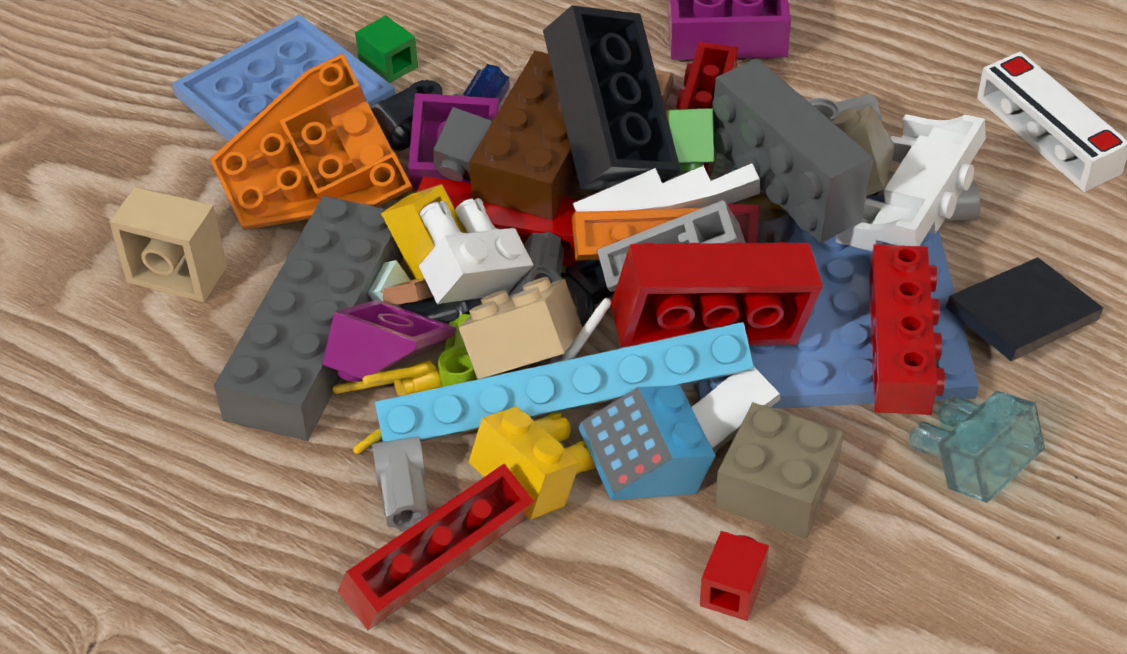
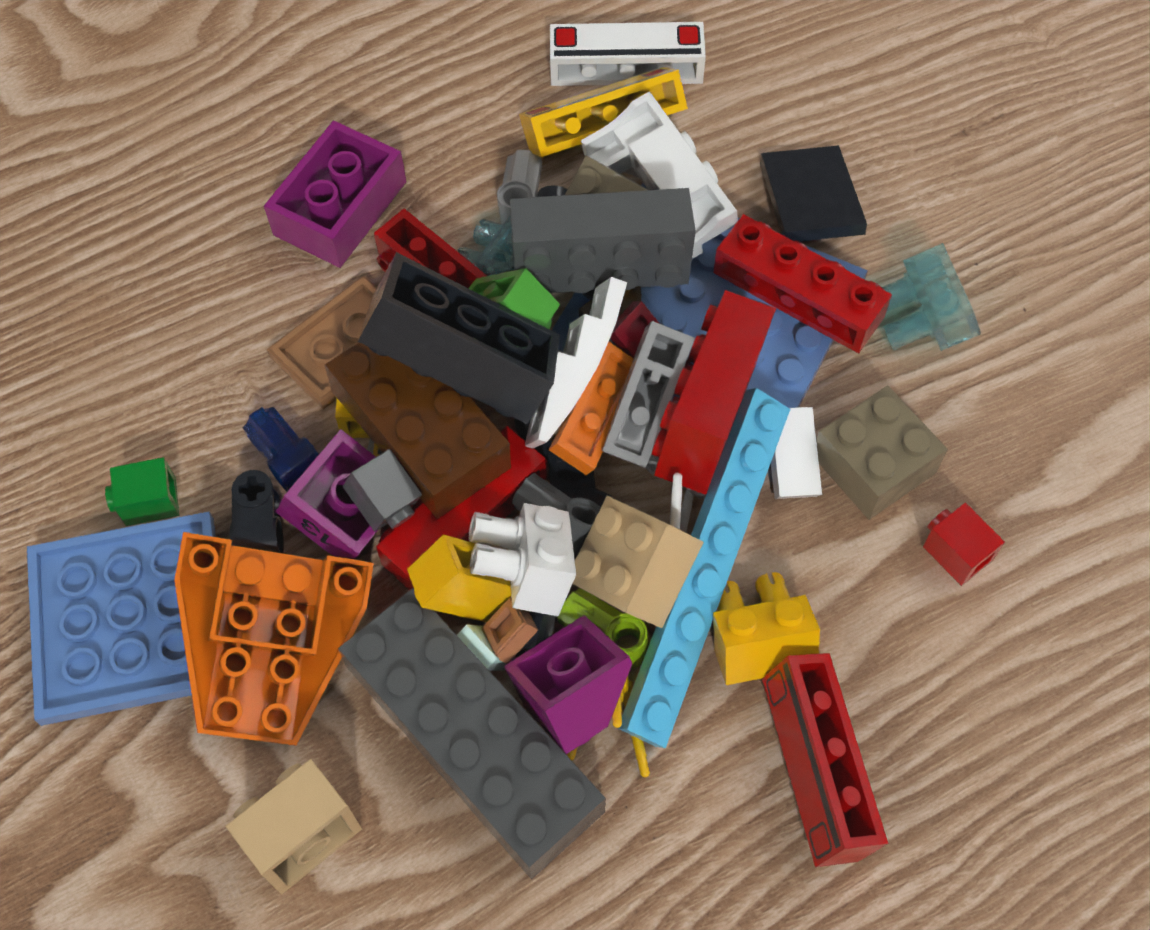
camera: 60 degrees left, 15 degrees up
light grey piece [372,436,428,532] -> none
dark azure slope [579,385,716,500] -> none
none -> yellow brick [519,67,688,157]

